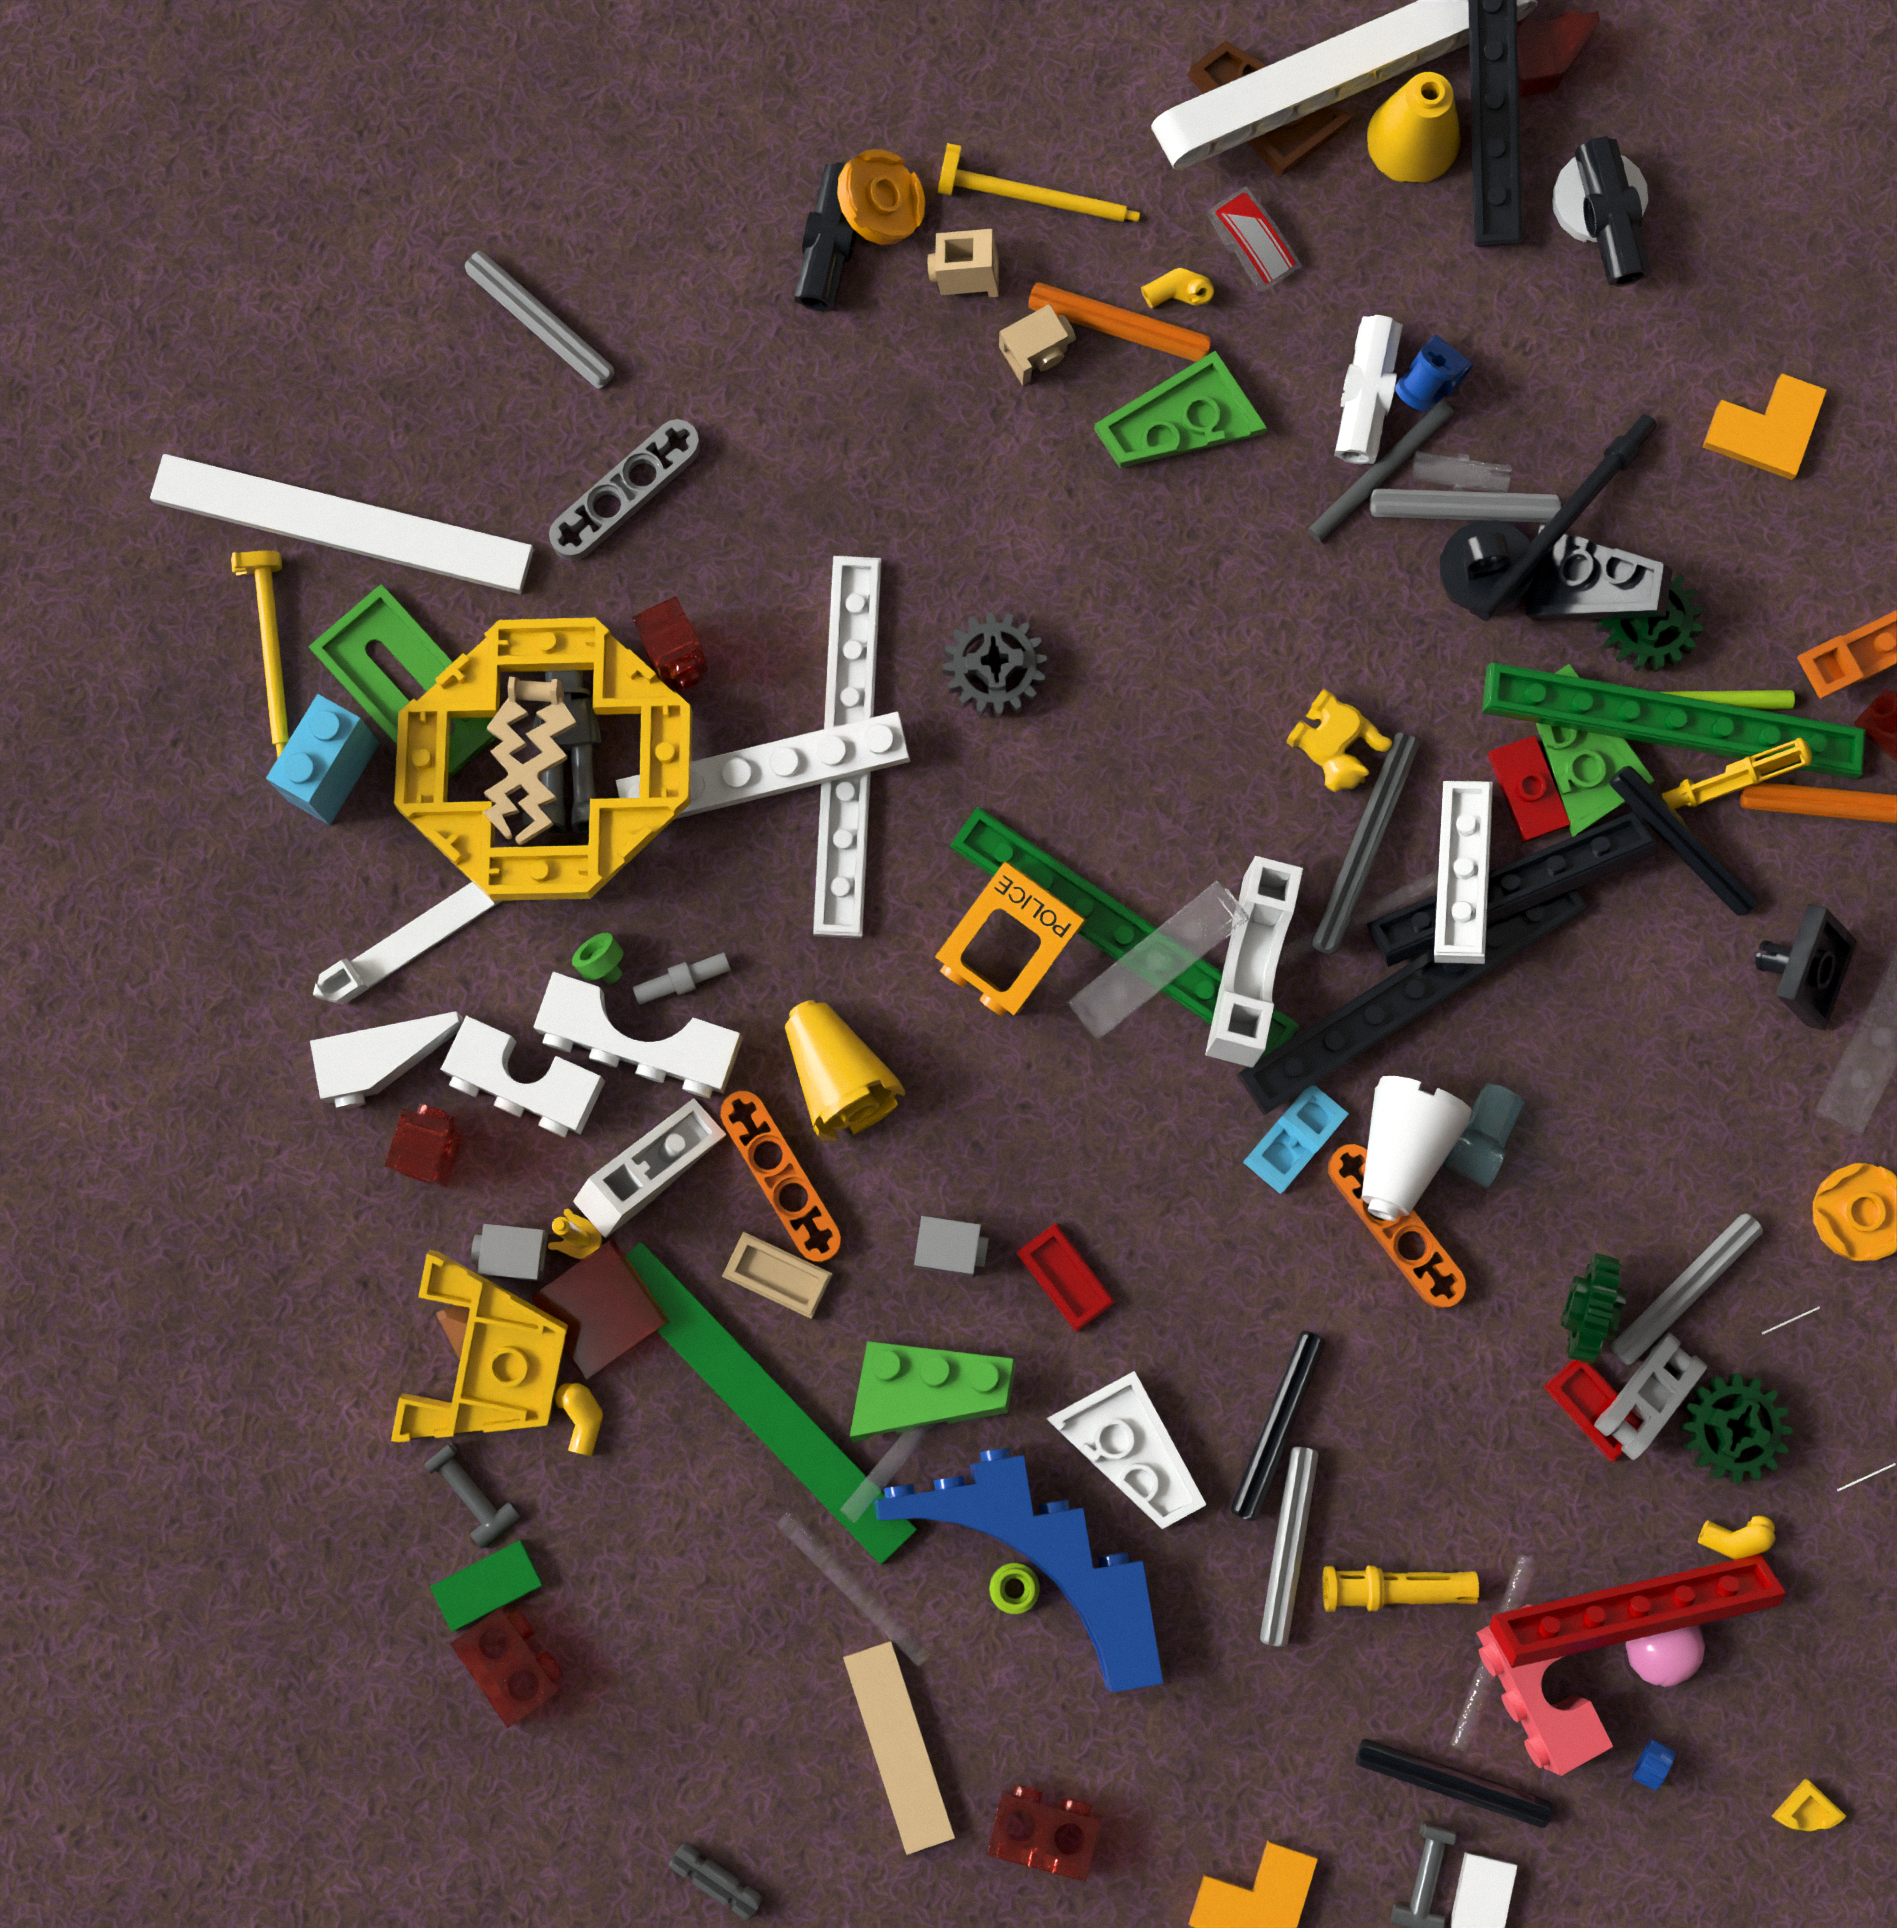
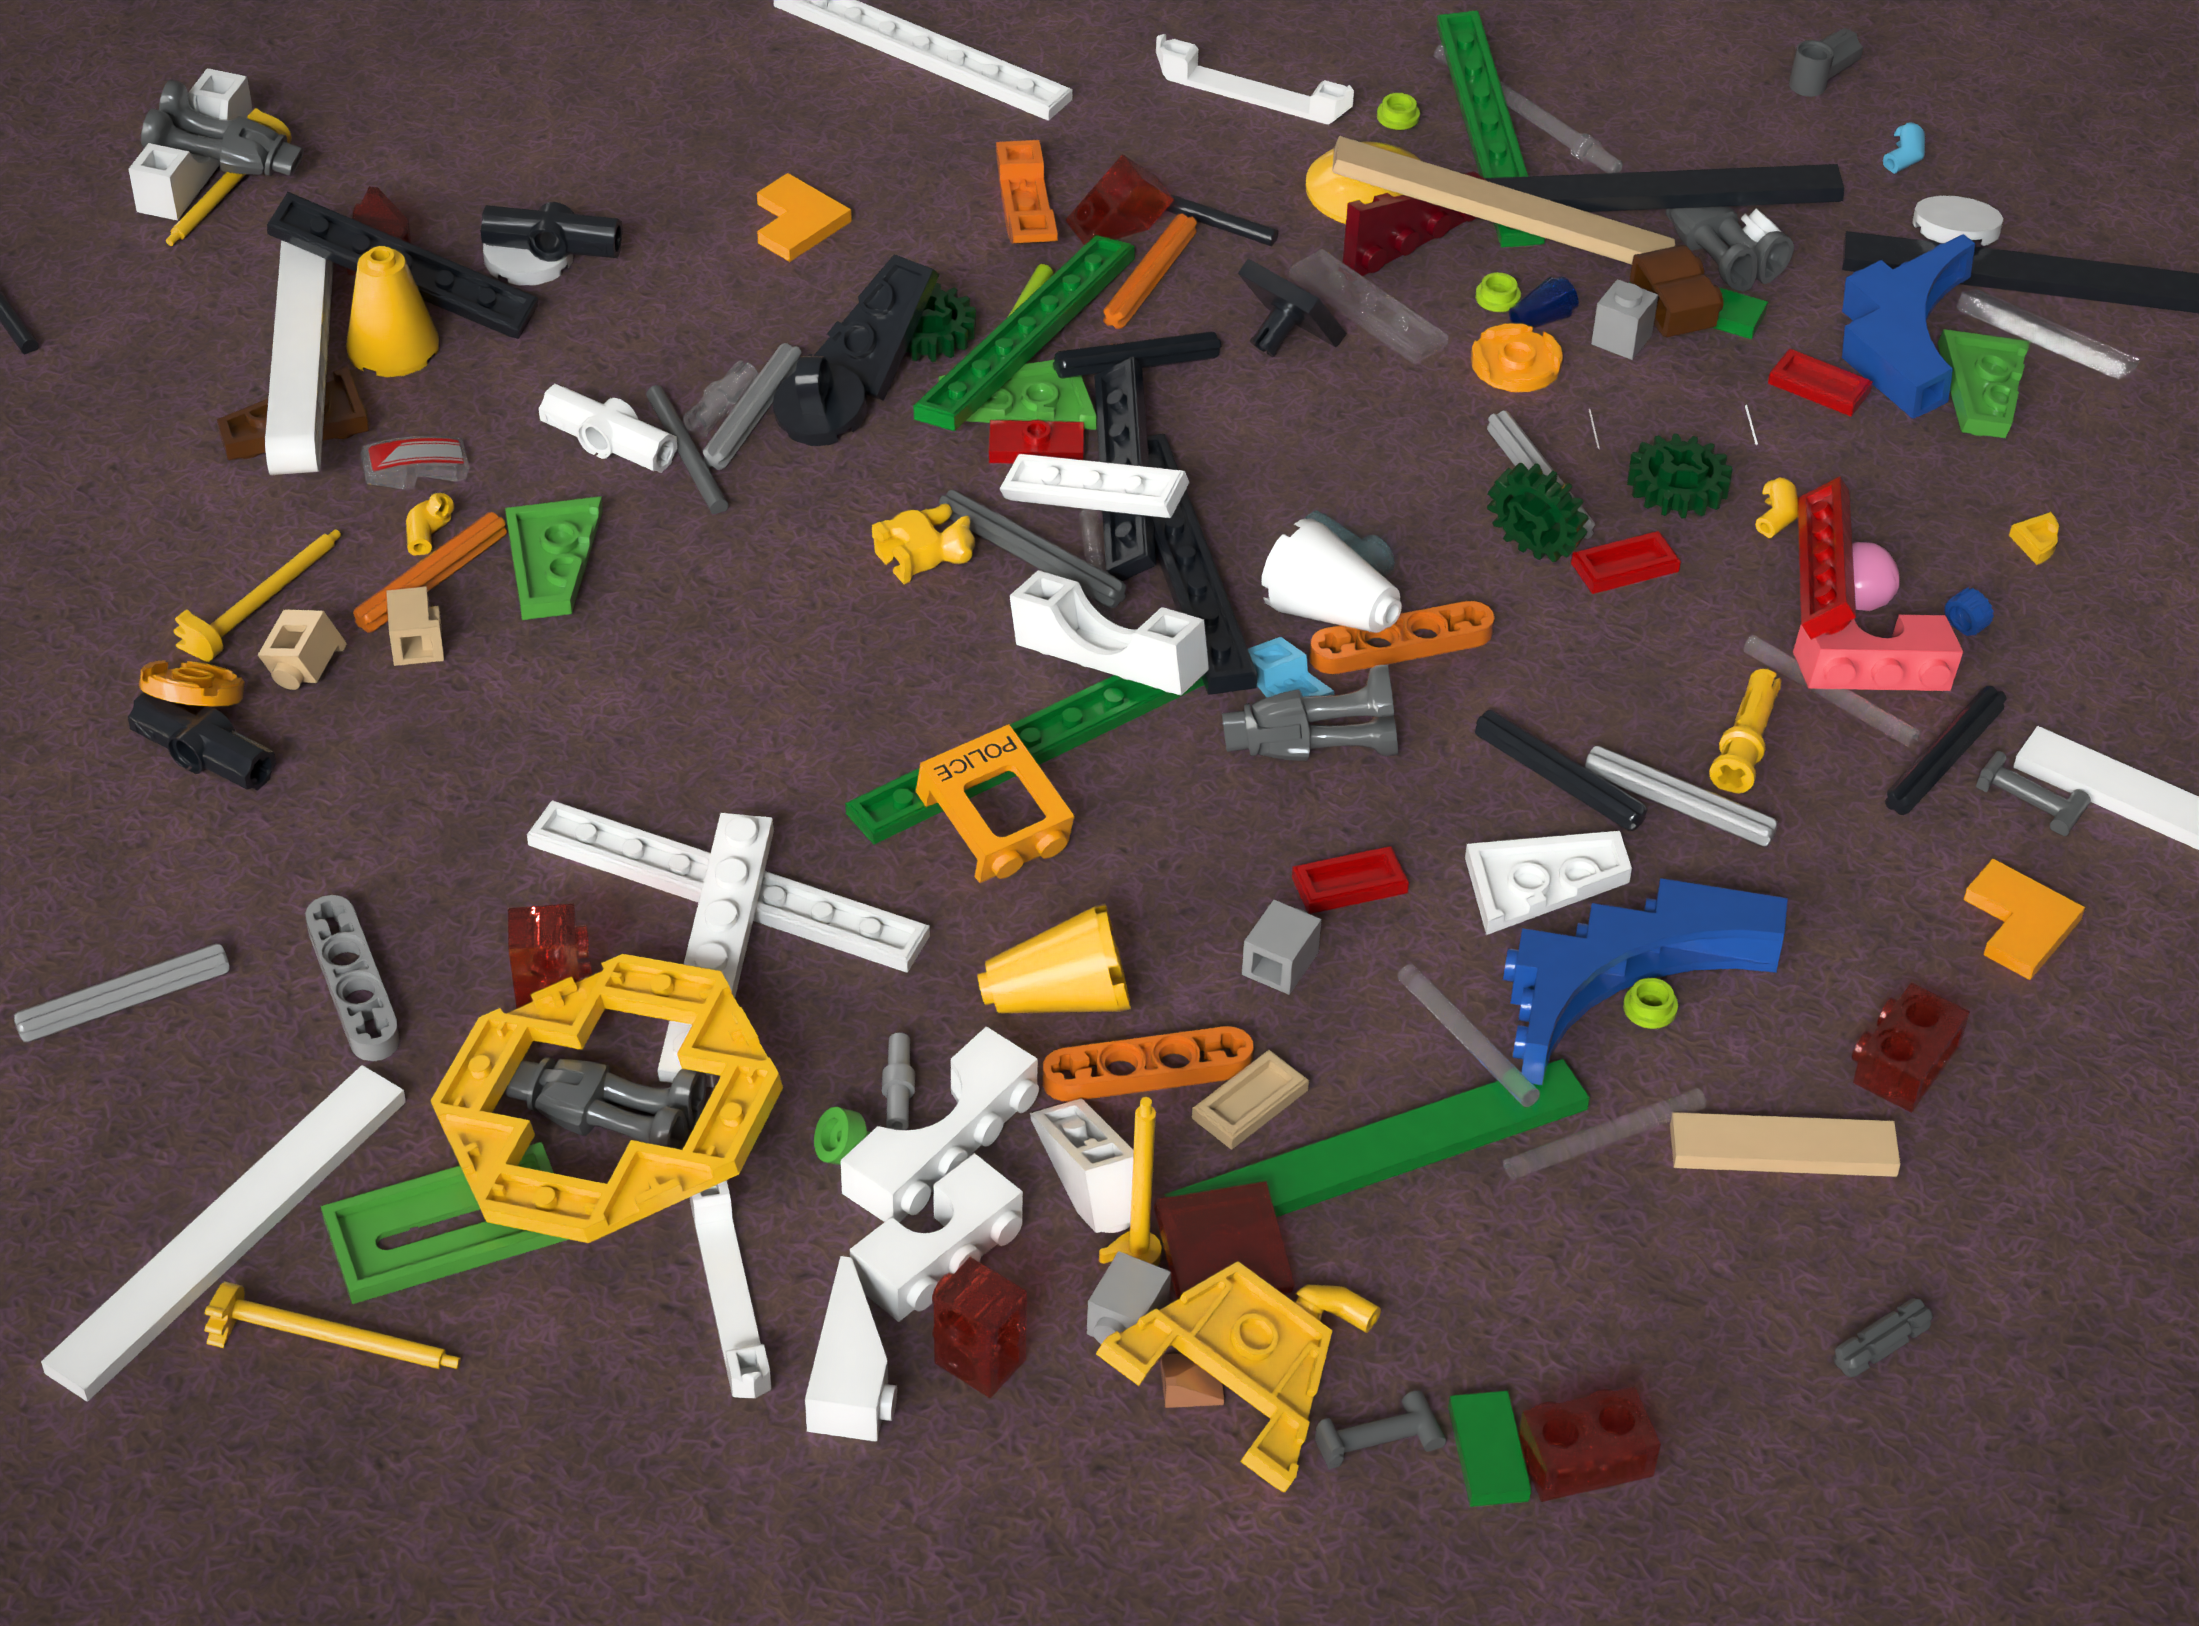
camera: 70 degrees left, 35 degrees down
medium azure brick [266,694,380,825] -> none
tan piece [484,677,577,845] -> none
bright green wing [850,1341,1016,1443] -> none
dark grey gear [942,612,1047,719] -> none
clear tile [1067,880,1250,1040] -> none
blue piece [1395,334,1474,412] -> none
black bar [1474,414,1657,621] -> none
light grey plate [1594,1332,1707,1460] -> none
yellow piece [1662,738,1812,809] -> none
none -> dark grey piece [1222,664,1398,761]

